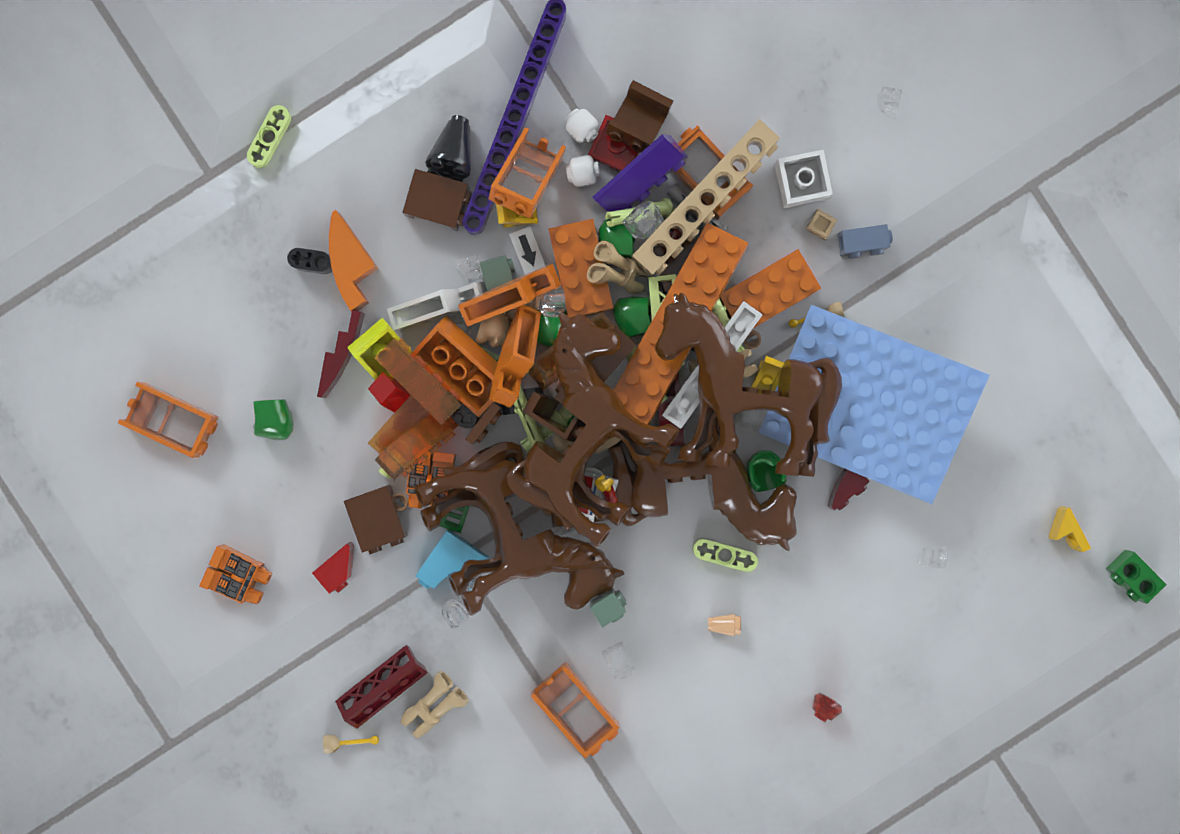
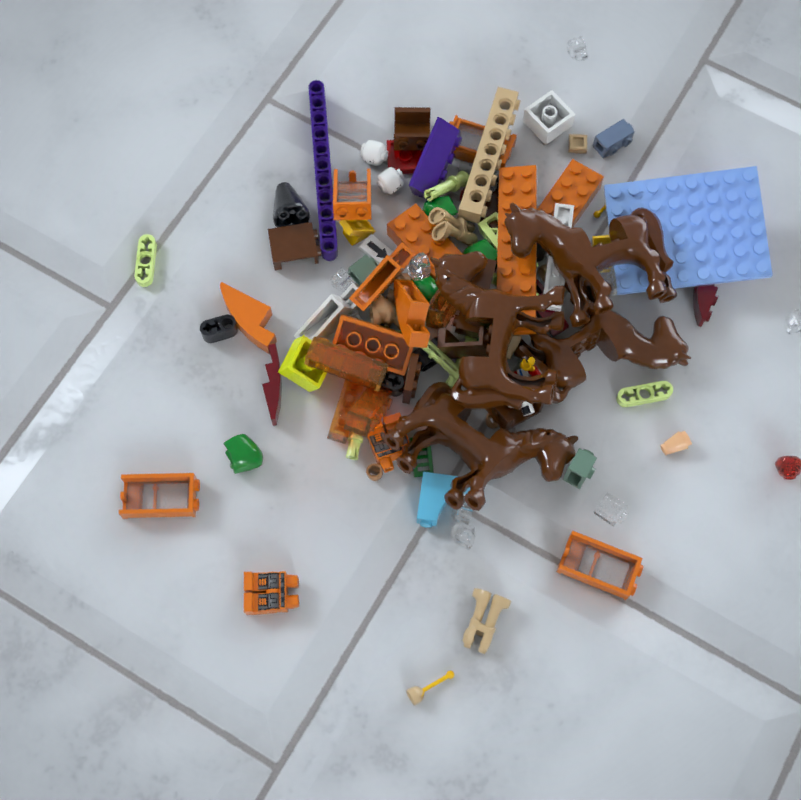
camera: 30 degrees left, 20 degrees down
red slope [312,542,354,594] -> none
dark red fence [335,645,428,729] -> none
reddish brown panel [343,485,408,554] -> none
red slope [368,372,413,413] -> none
clear brick [622,202,665,239] -> none
green piece [747,450,787,492] -> none

